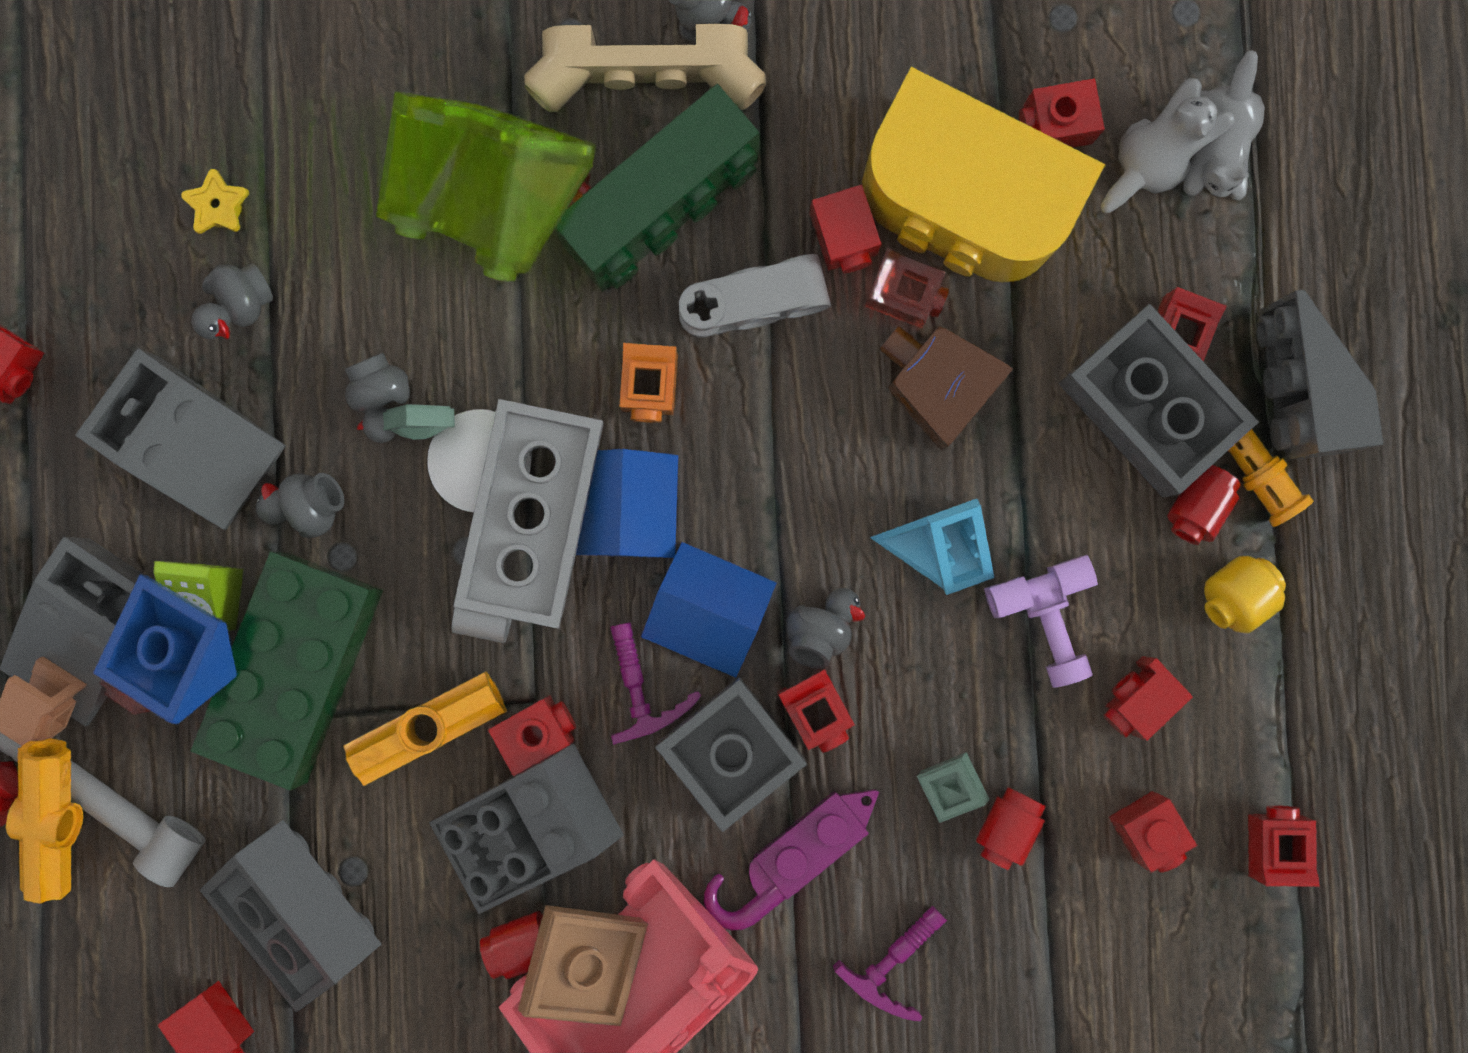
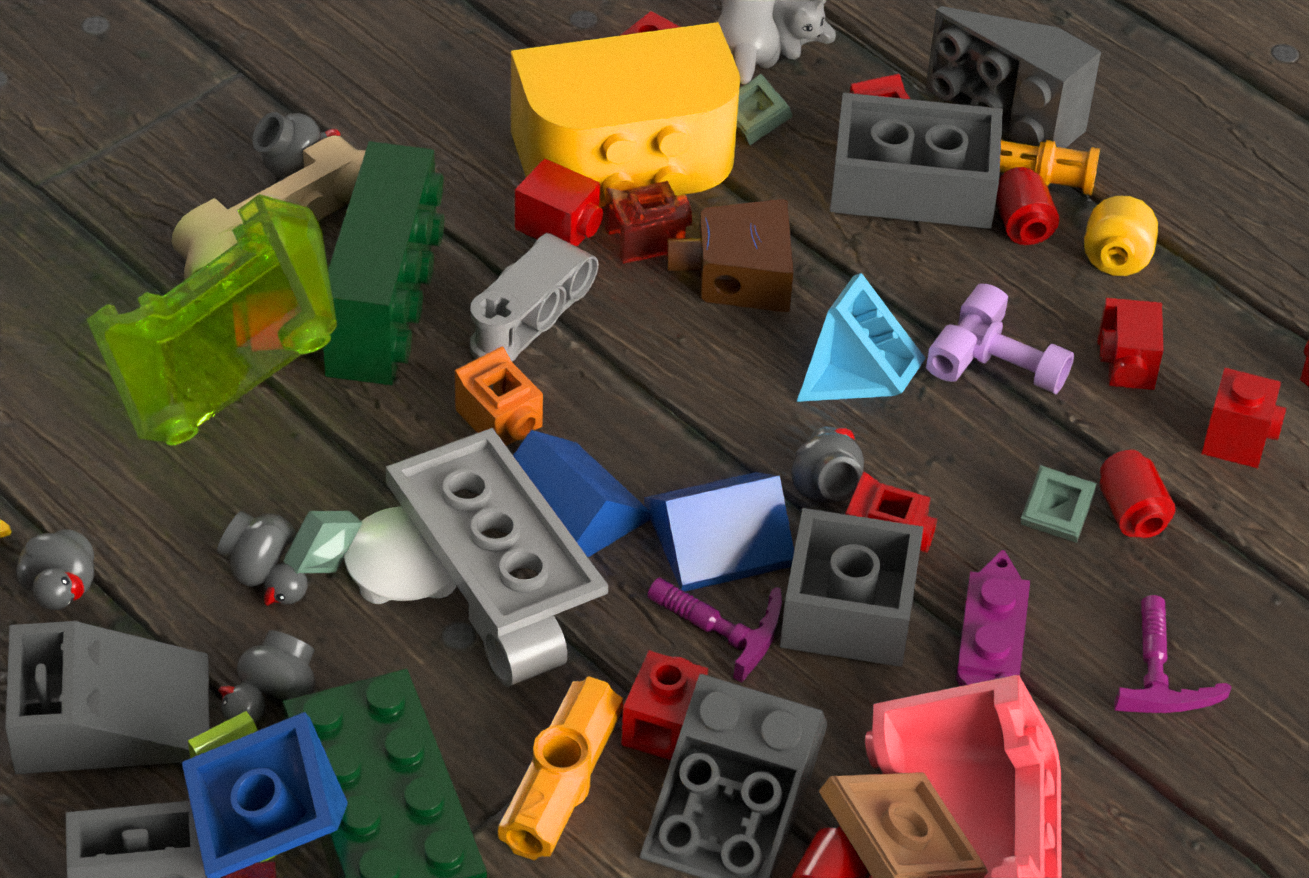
camera: 45 degrees left, 40 degrees down
none -> sand green tile [736,74,793,145]

